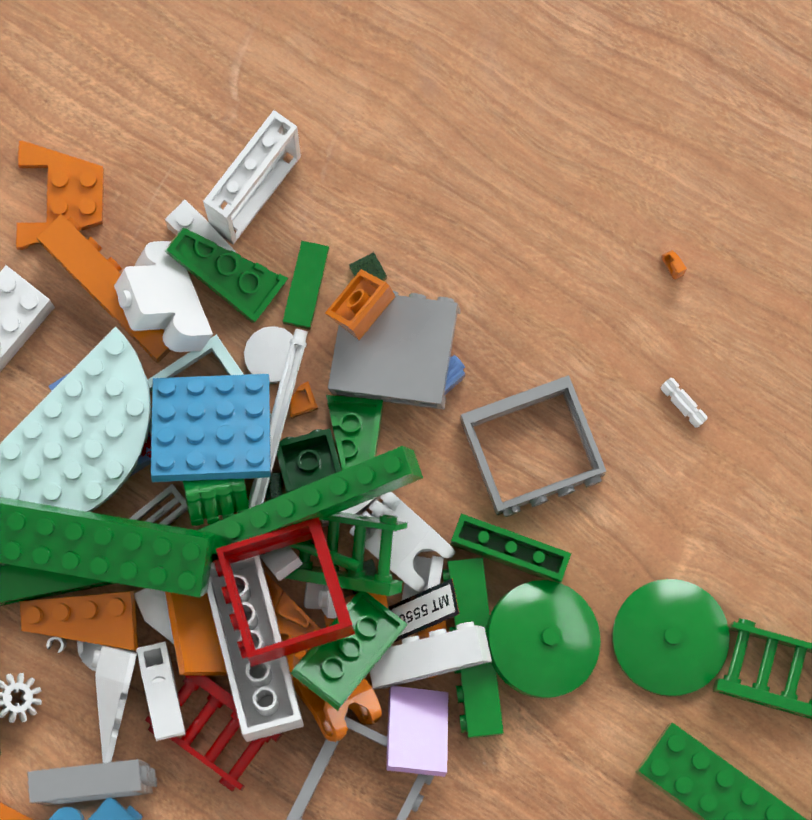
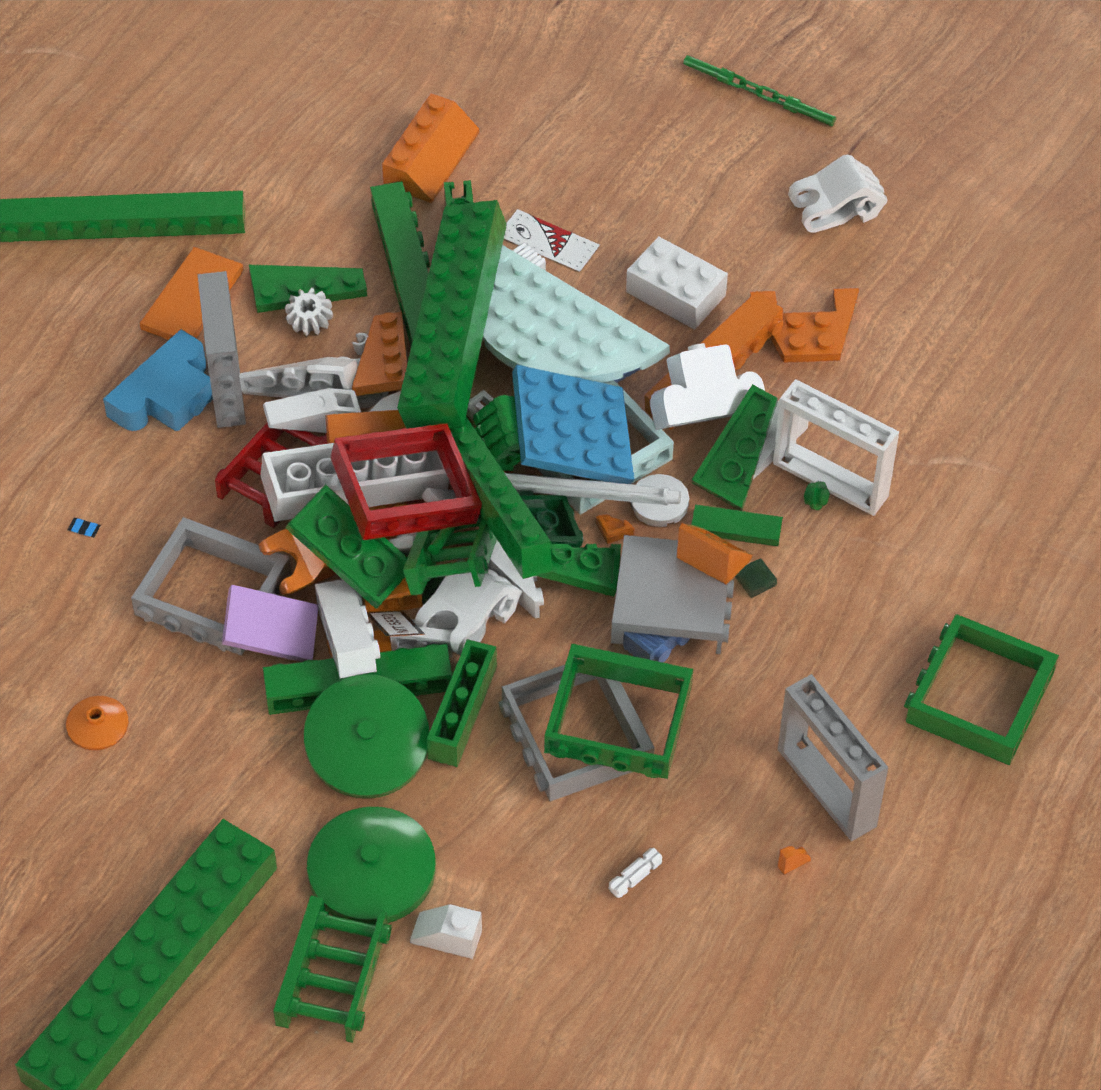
camera: 90 degrees right, 25 degrees down
none -> white slope [410,904,482,959]
none -> green window [544,644,693,779]
none -> light grey window [778,674,888,842]
none -> green plate [804,481,830,510]
none -> green window [904,614,1059,766]

